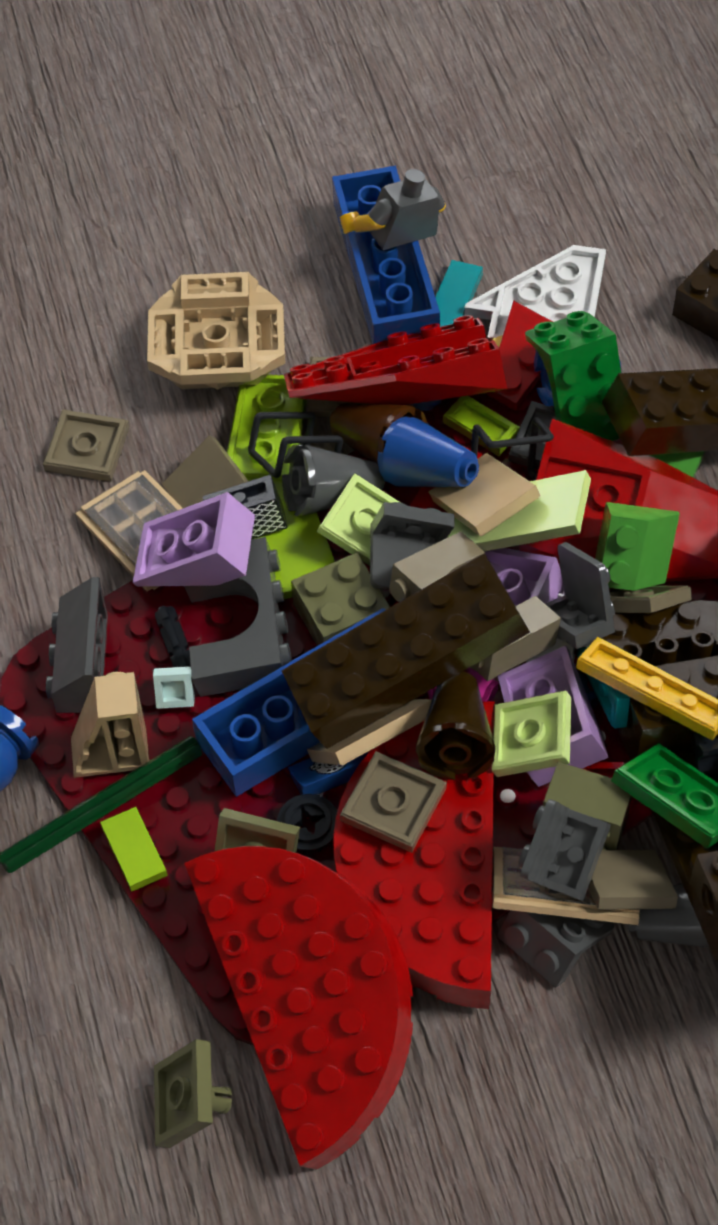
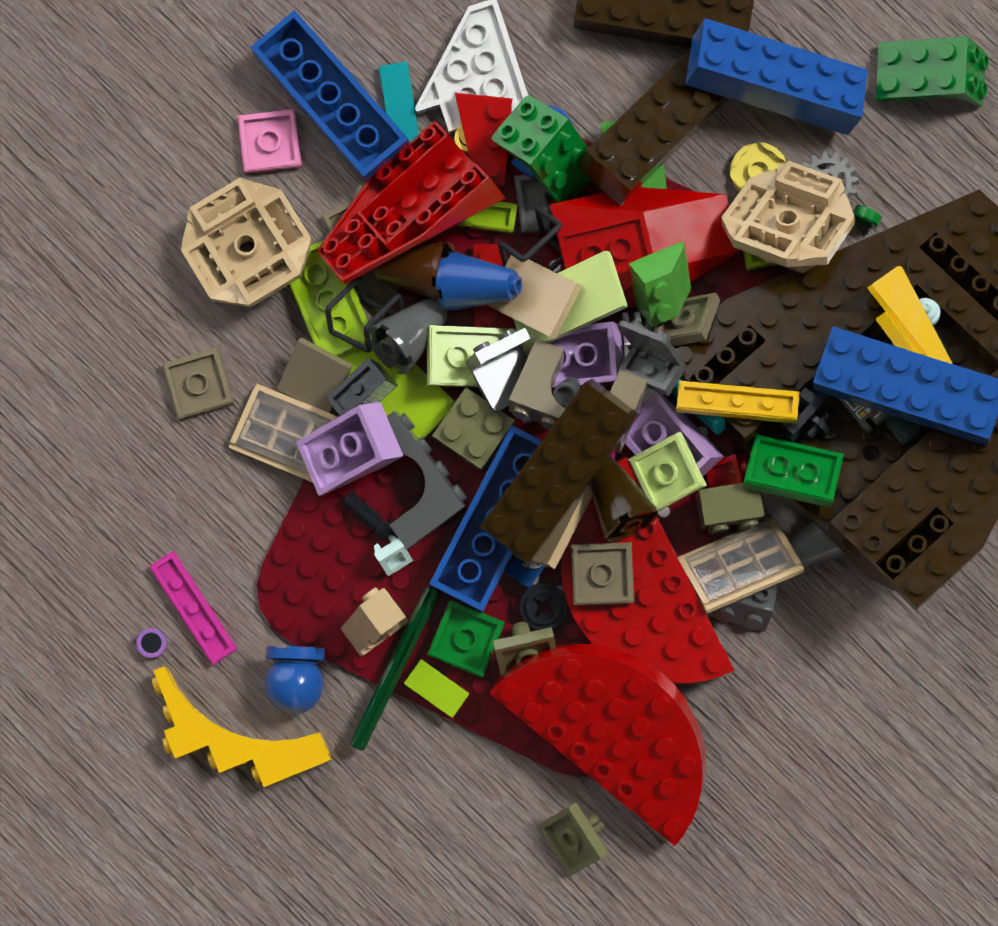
camera: 30 degrees left, 25 degrees up
dark grey slope [46,577,108,713] -> none
dark grey torso [339,169,446,250] -> none
dark grey bracket [518,799,611,901] -> none
dark tan tile [588,850,678,910] -> none
none -> bright pink tile [238,109,302,174]
none -> green plate [427,600,505,678]

